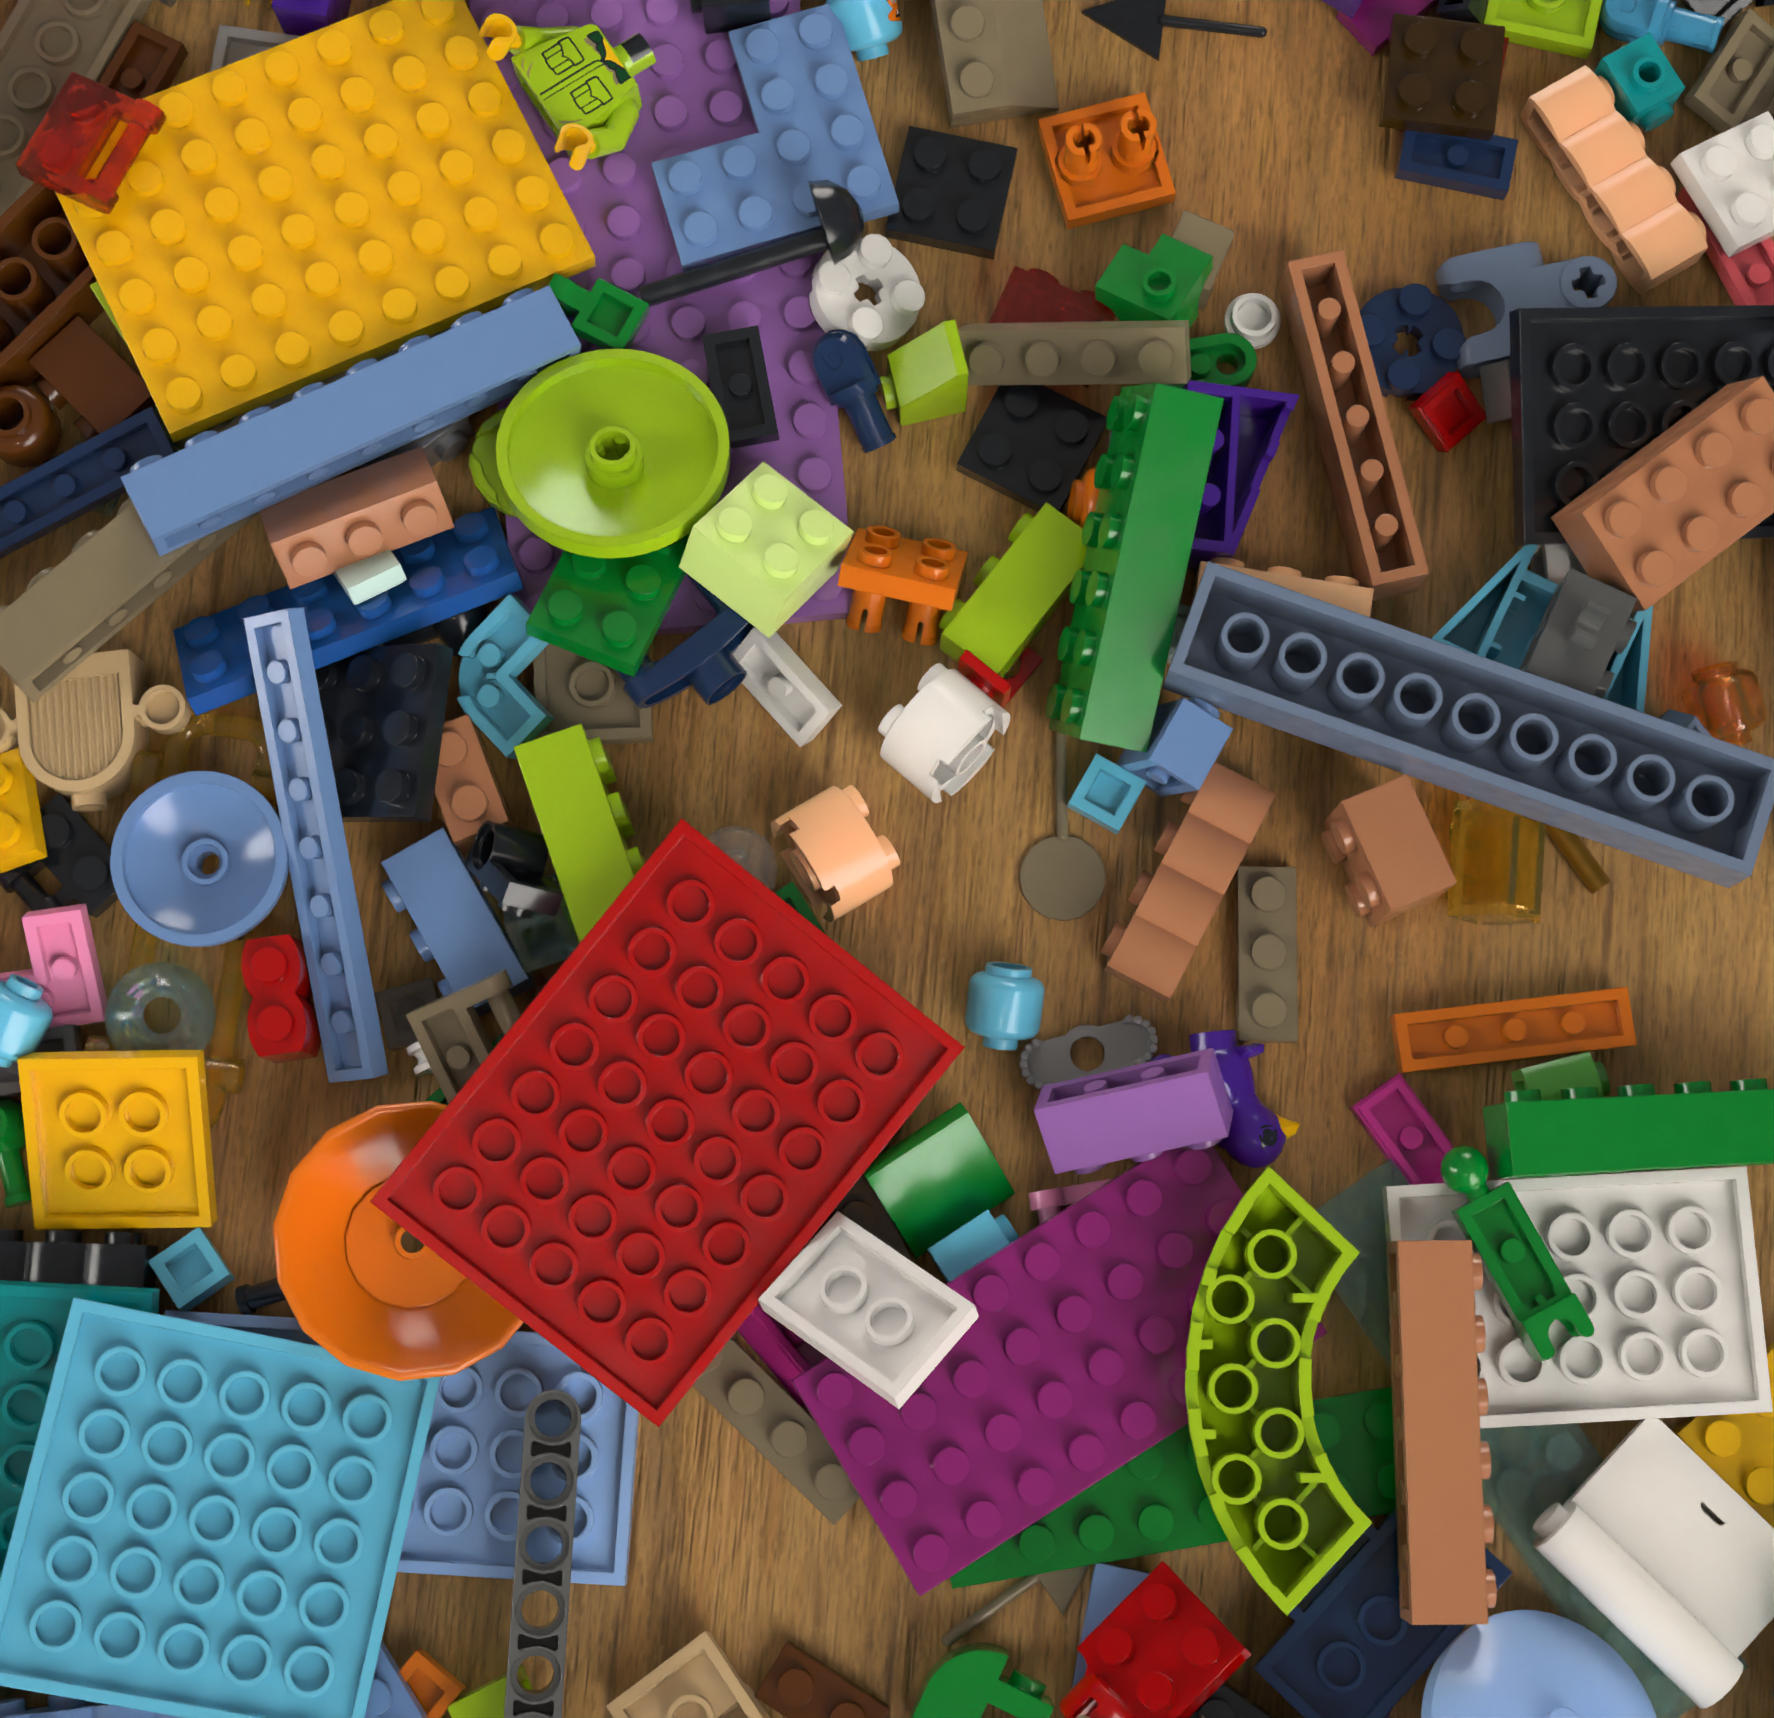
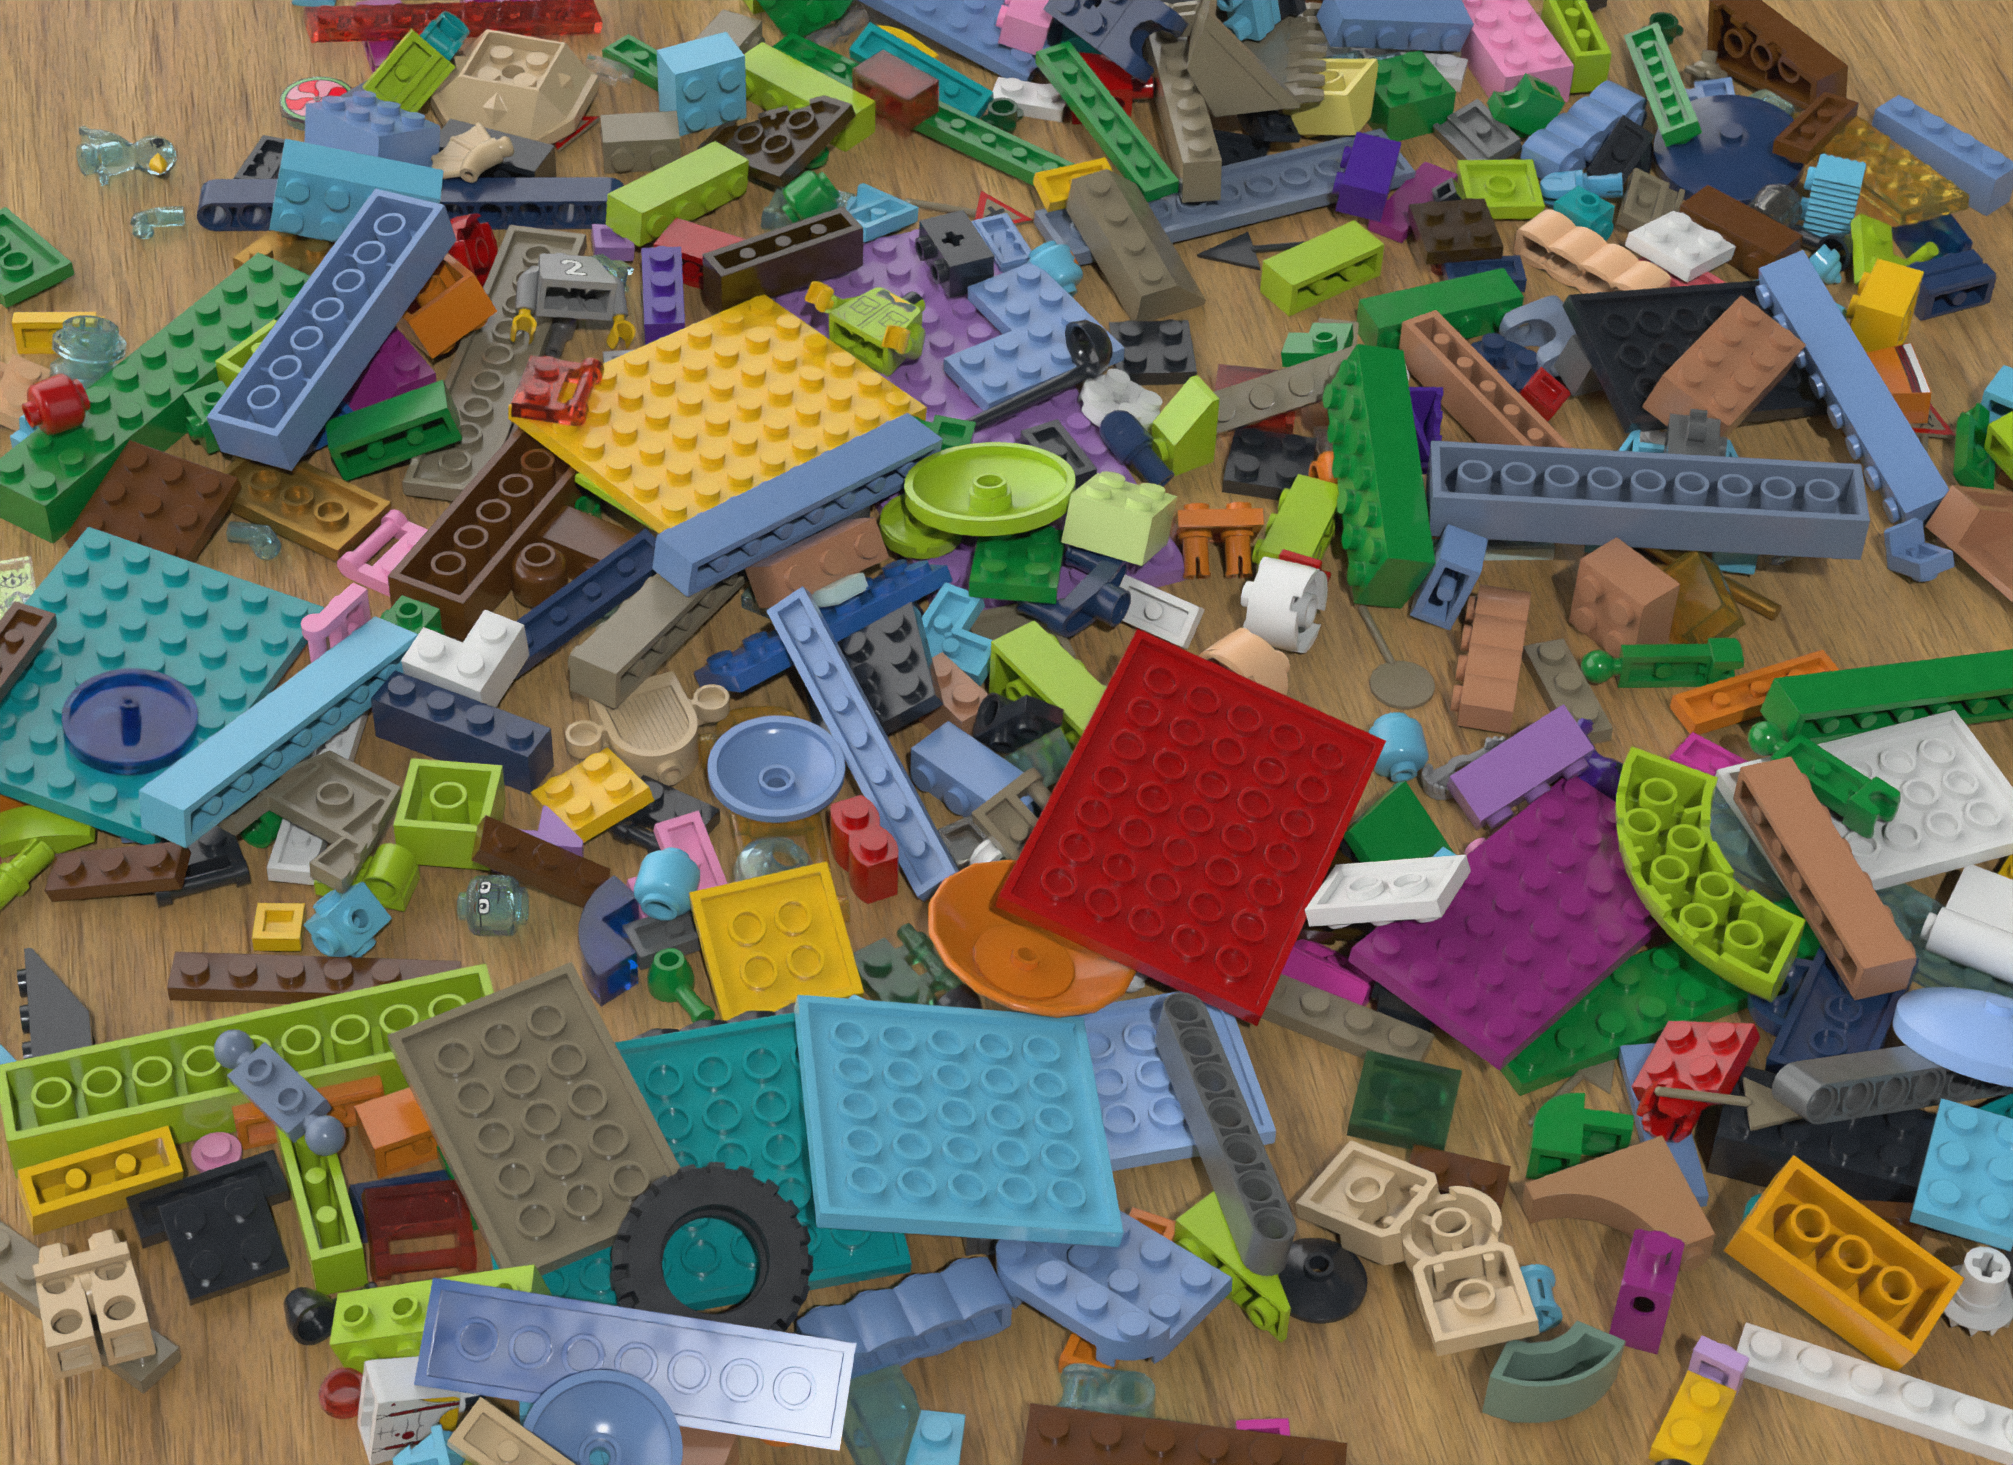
camera: 20 degrees left, 35 degrees down
orange plate [1037,92,1176,230] -> none
medium azure plate [1067,753,1147,835] -> none
none -> clear green plate [853,923,964,1005]
none -> lime brick [1260,220,1384,317]
none -> clear green plate [1347,1050,1462,1151]
none -> green brick [1356,268,1524,349]
none -> green plate [1581,638,1744,688]

